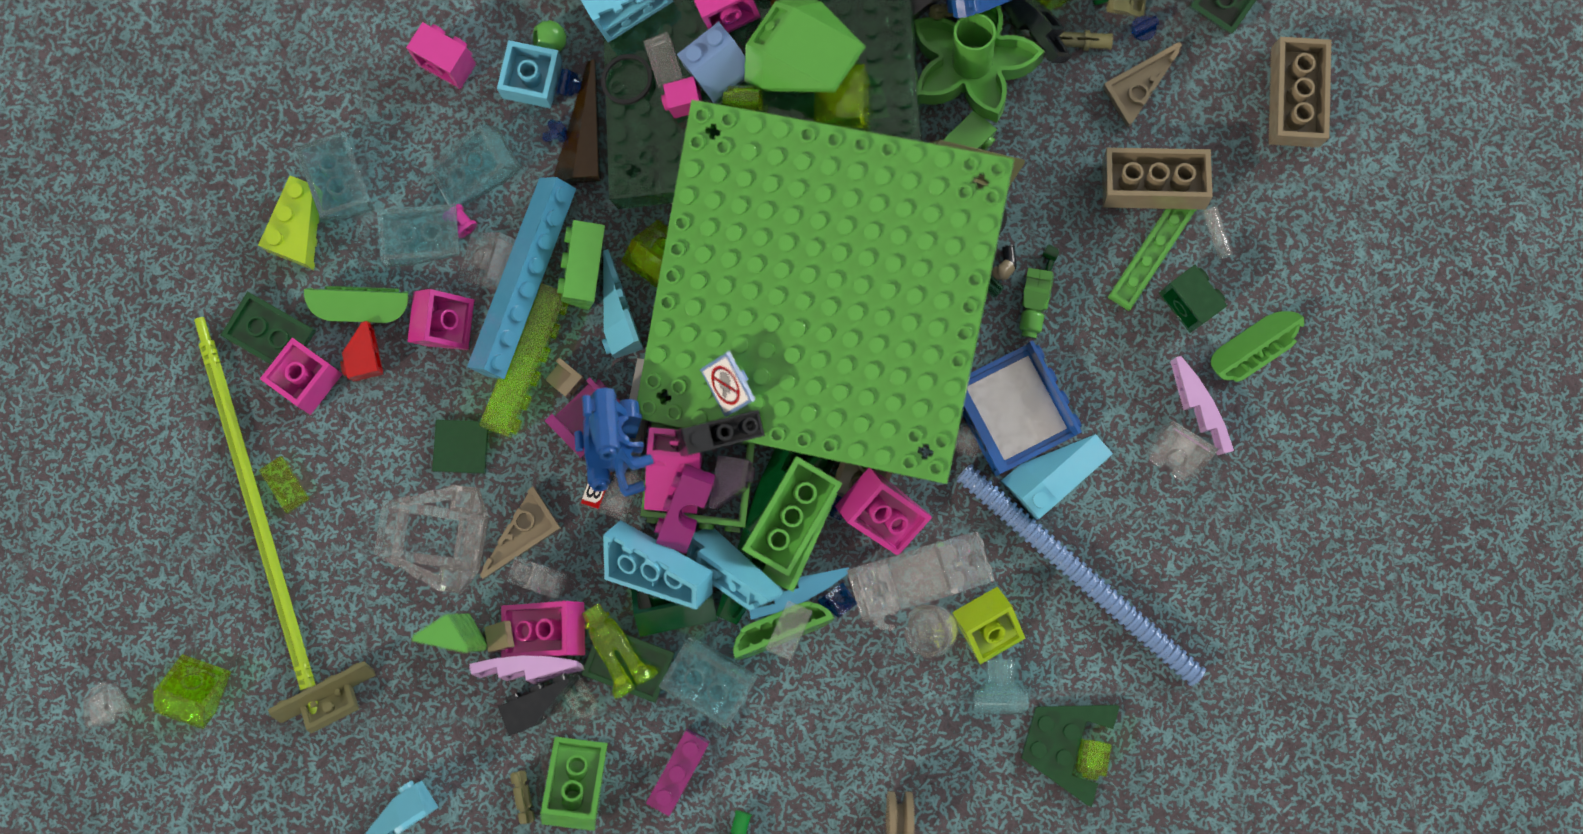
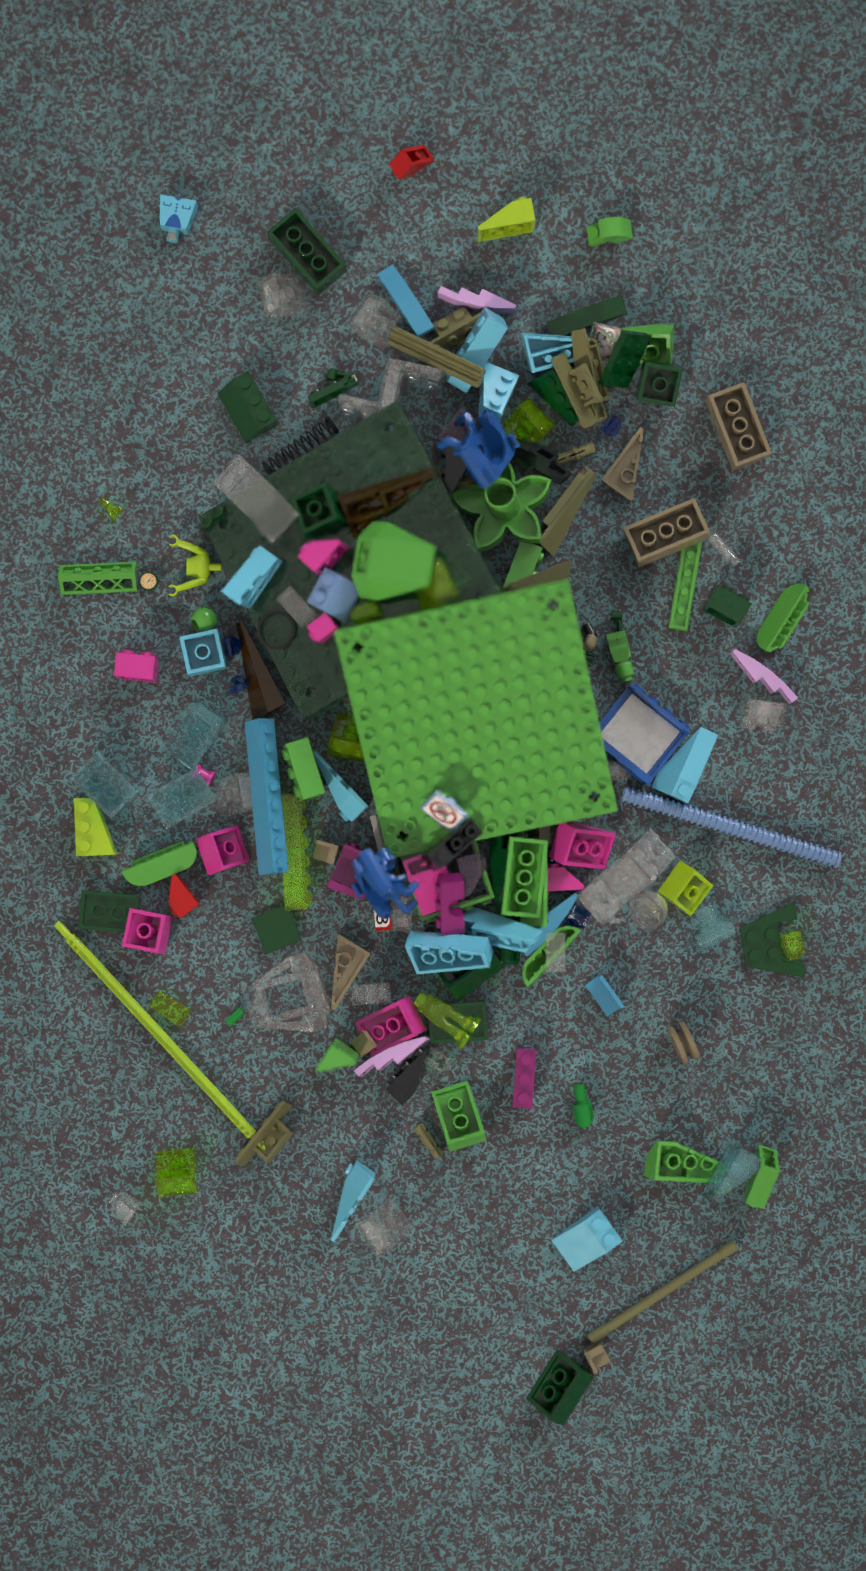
camera: 25 degrees left, 5 degrees up
clear light blue slope [659,635,758,729] -> none
none -> green tile [225,1006,245,1026]
none -> olive wedge [536,466,597,556]
none -> dark pink slope [547,864,584,891]
none -> dark azure panel [585,974,624,1017]

